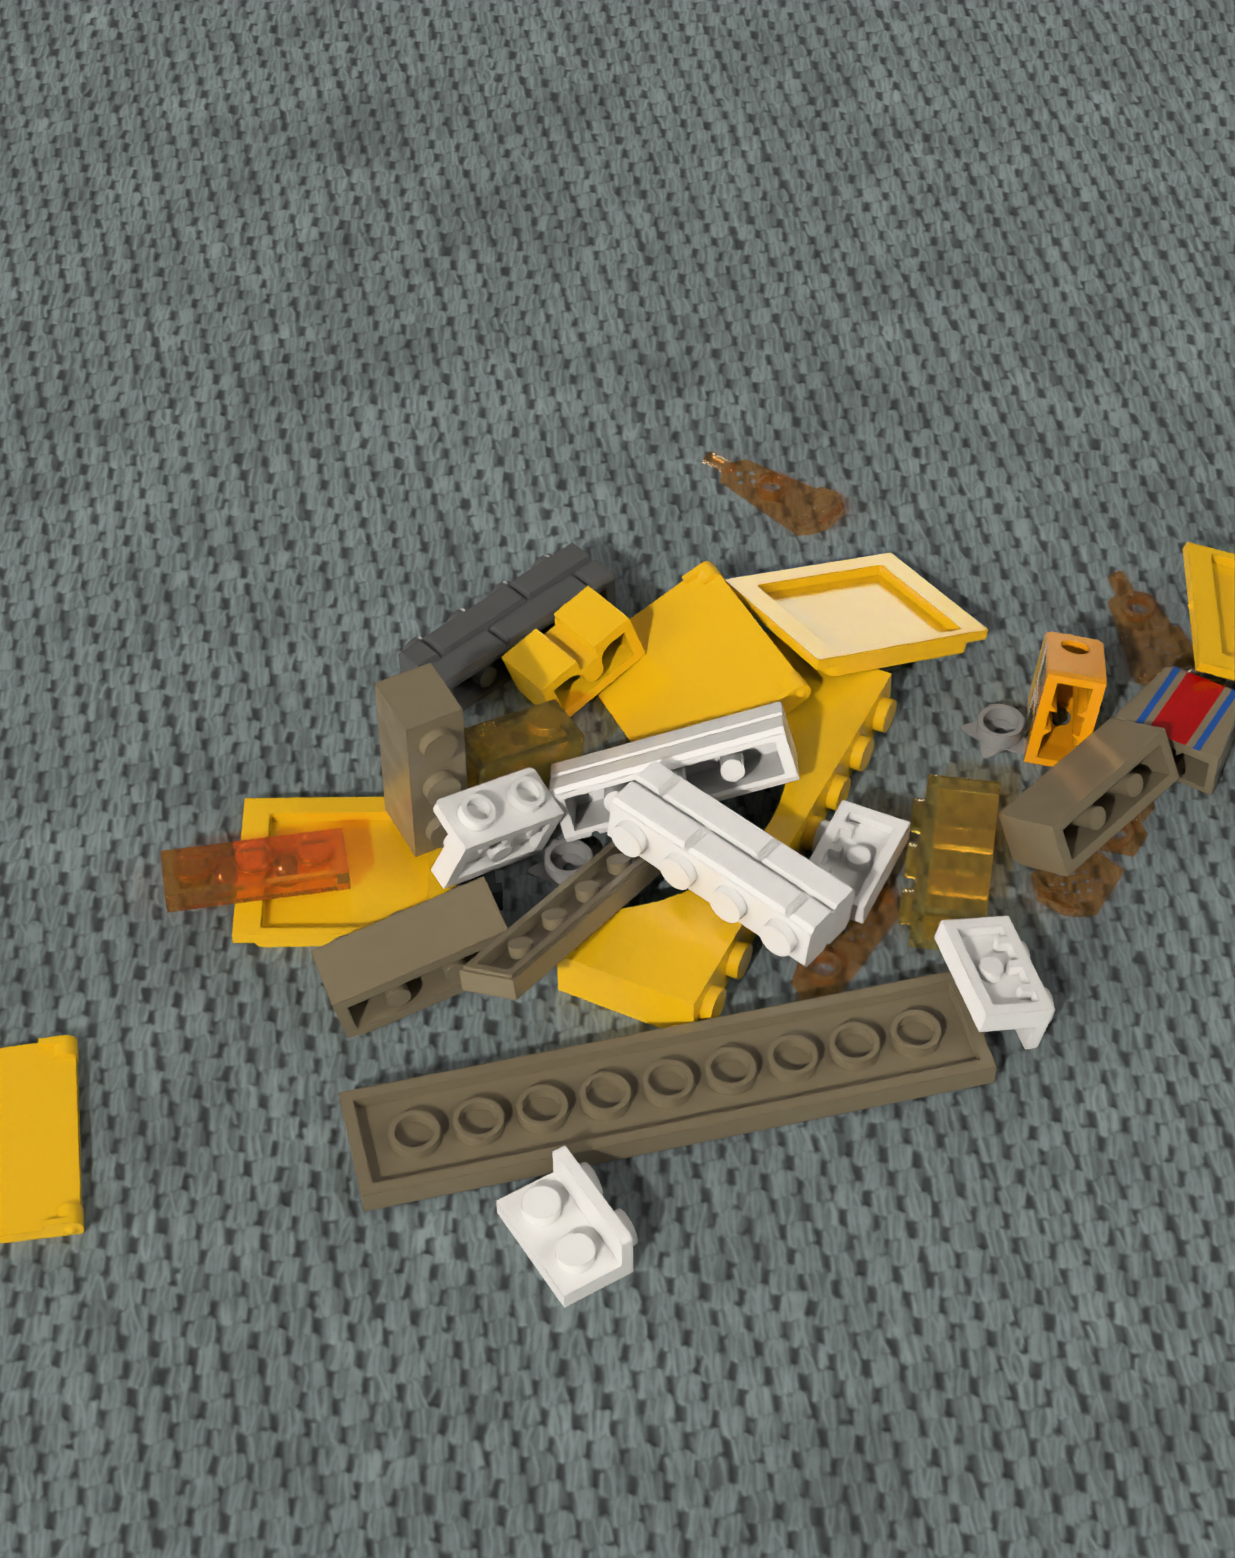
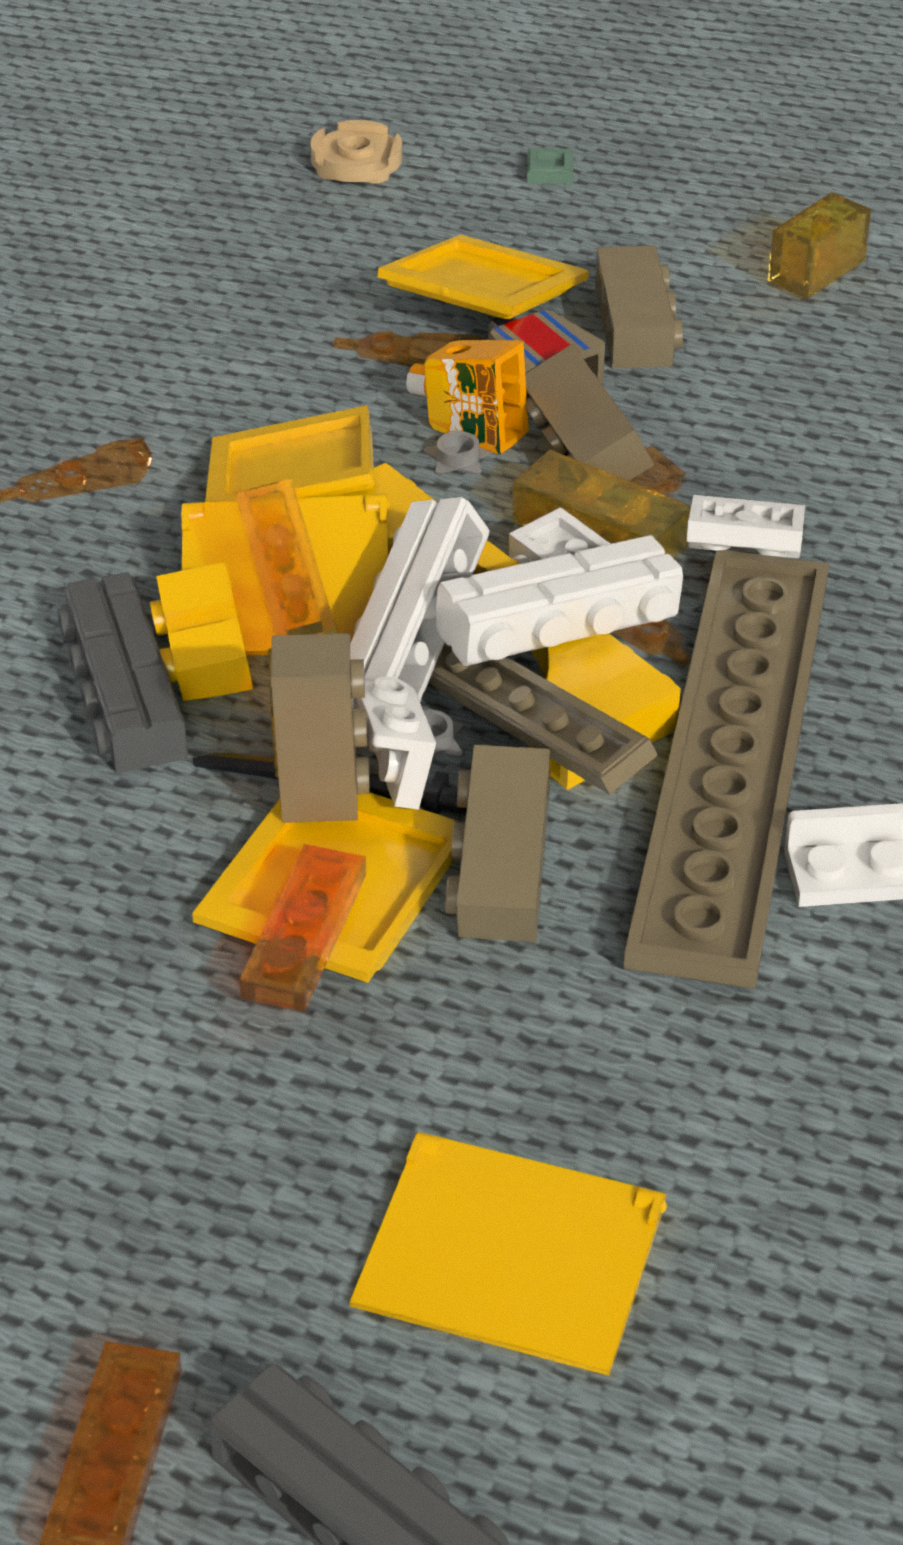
camera: 65 degrees left, 5 degrees down
none -> clear yellow brick [235,478,337,636]

